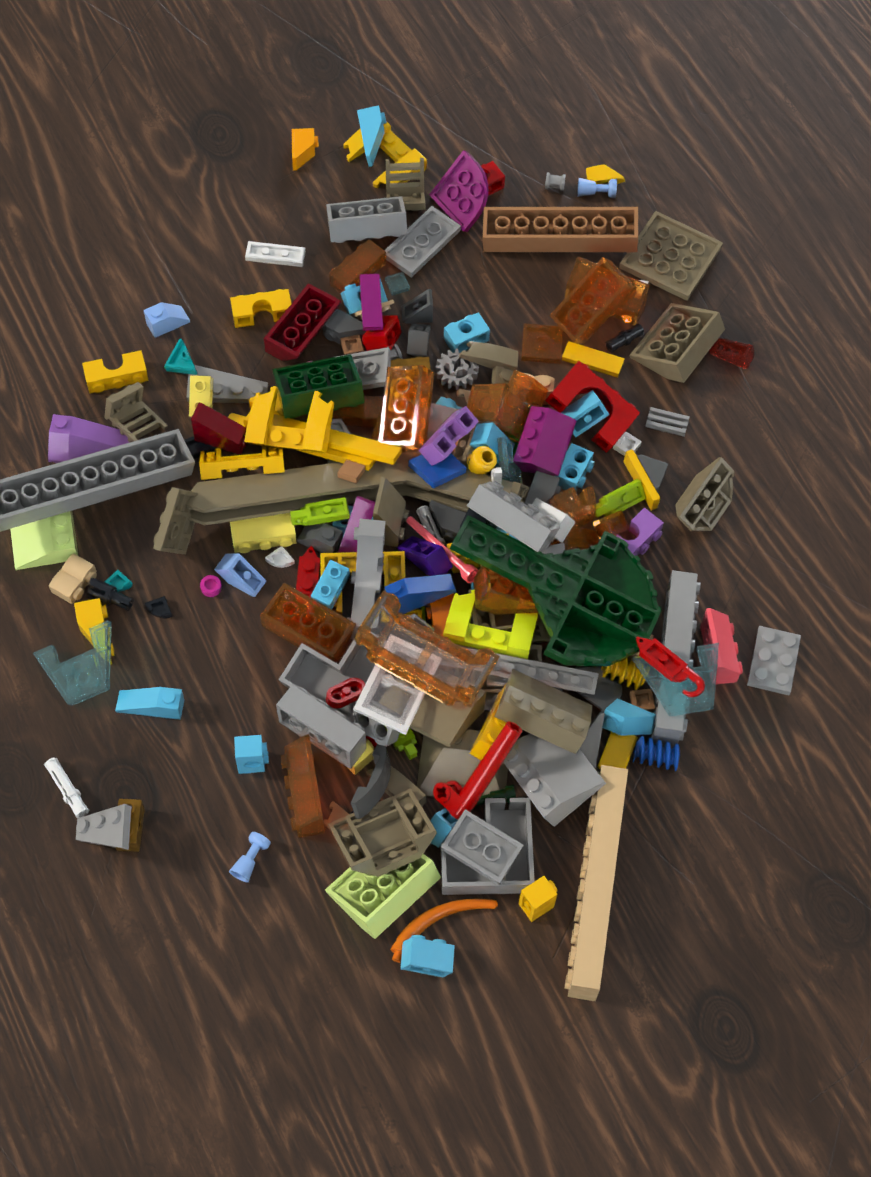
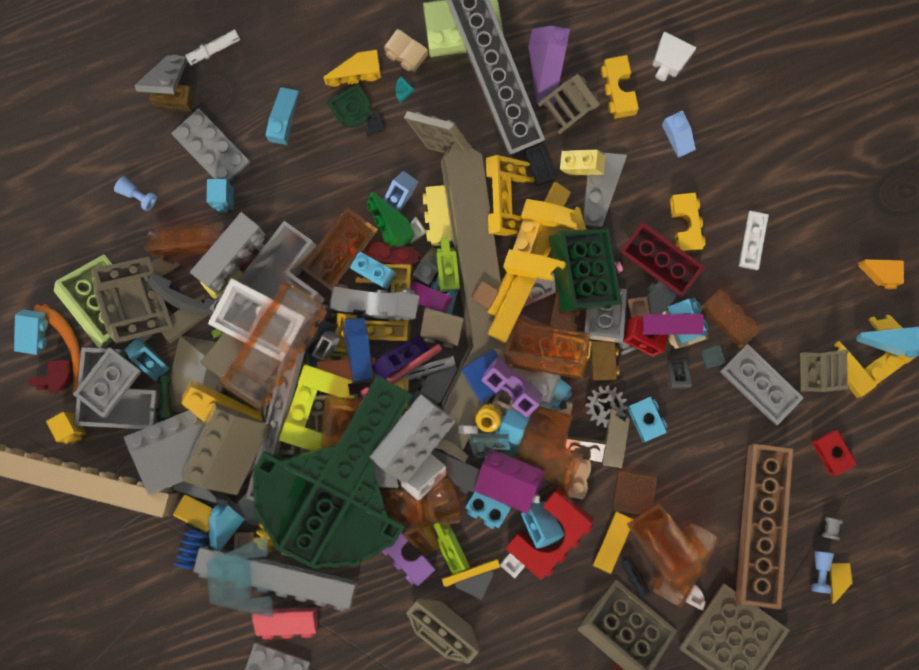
camera: 100 degrees right, 20 degrees up
clear light blue wing [33,620,111,706] -> none
black arm [86,578,134,611] -> none
teal tile [164,339,198,375] -> none
dark red slope [191,402,248,455] -> none
dark pink tile [200,575,222,597] -> none
light grey brick [326,196,408,243] -> none
red plate [326,677,365,709] -> none
dark grey slope [407,323,431,358] -> none
magenta plate [429,150,488,232] -> none
red axle [433,721,522,820] -> none
red plate [636,637,705,697] -> none
light grey tile [645,407,690,437] -> none
none -> dark red brick [29,360,73,393]
none -> light grey plate [171,108,250,182]
none -> dark green tile [327,83,371,128]
none -> green slope [367,192,415,249]
none -> white torso [653,32,696,81]

